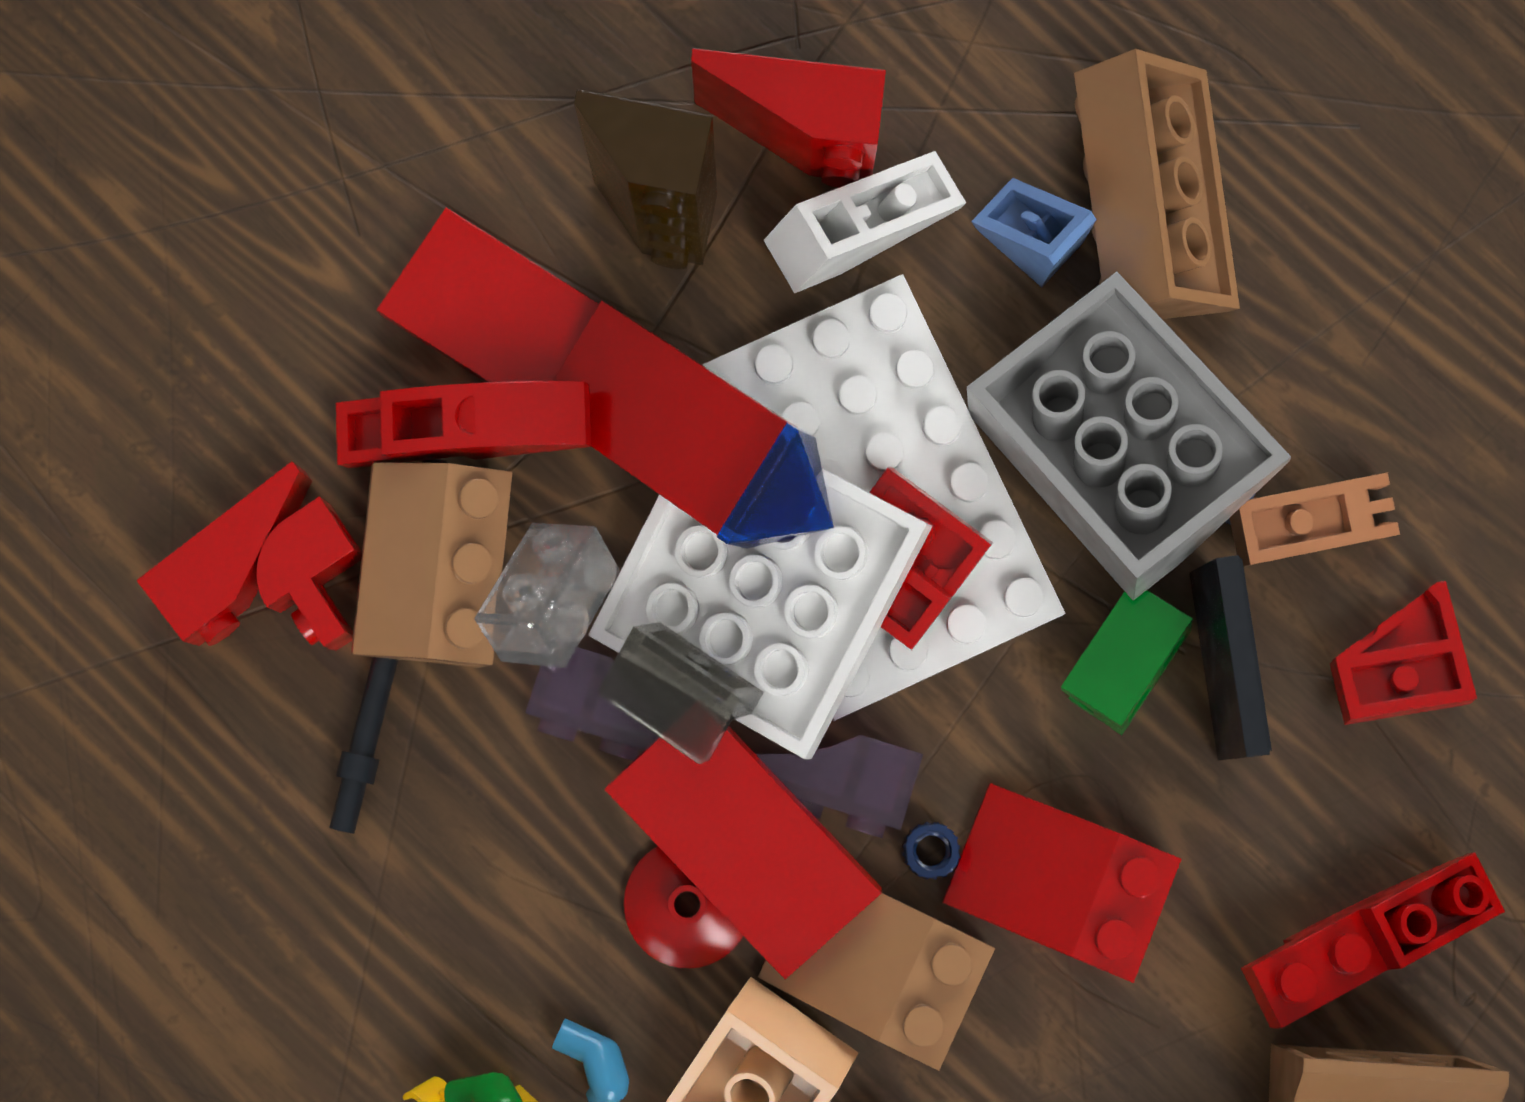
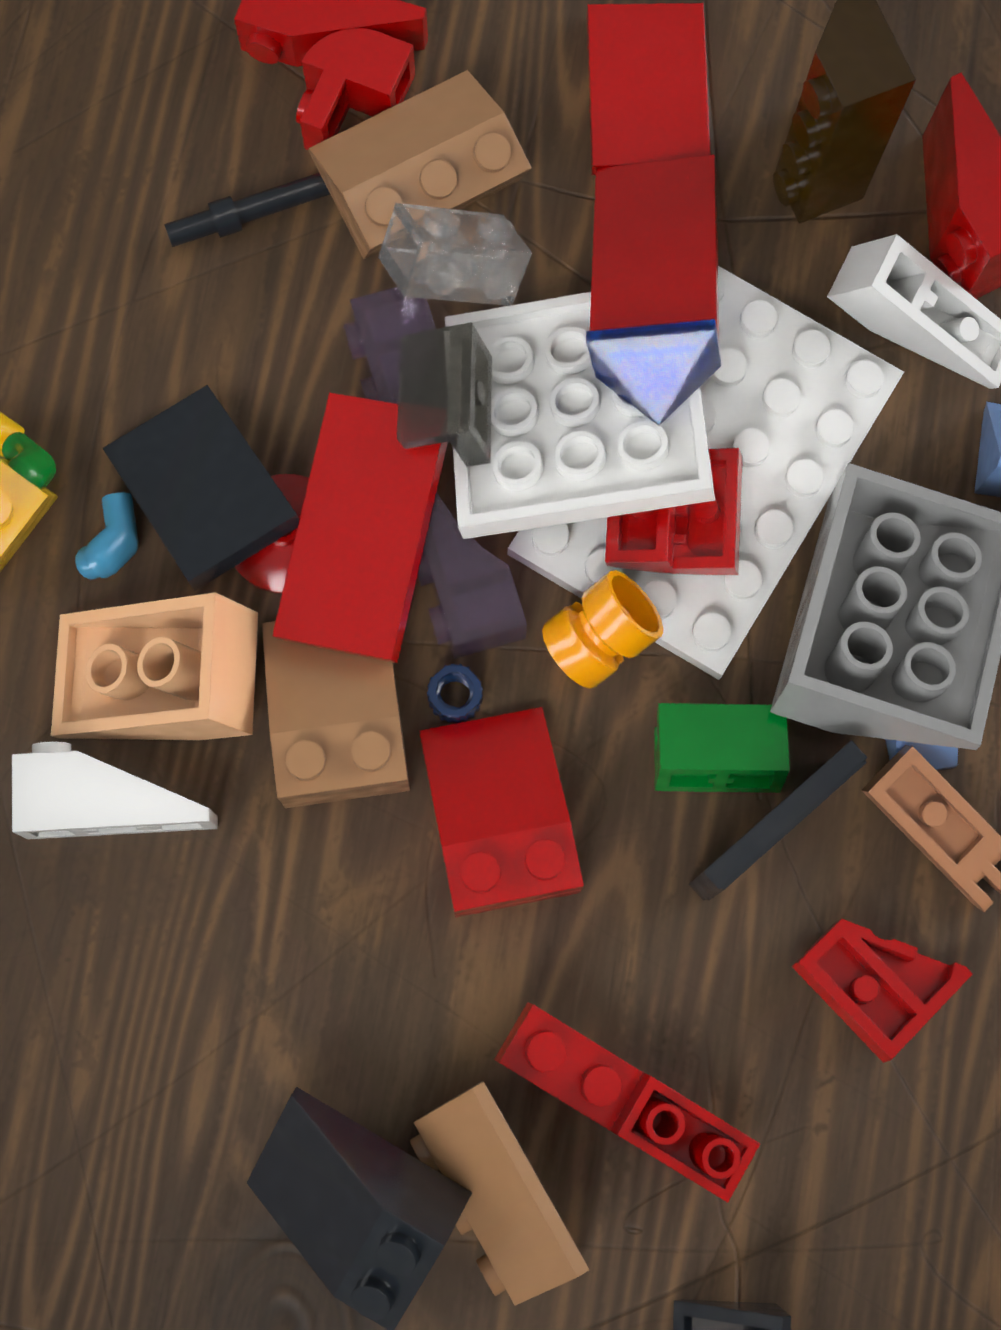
camera: 55 degrees right, 5 degrees down
red slope [336,381,591,468] -> none
none -> black tile [103,385,299,591]
none -> light orange wheel [542,570,664,689]

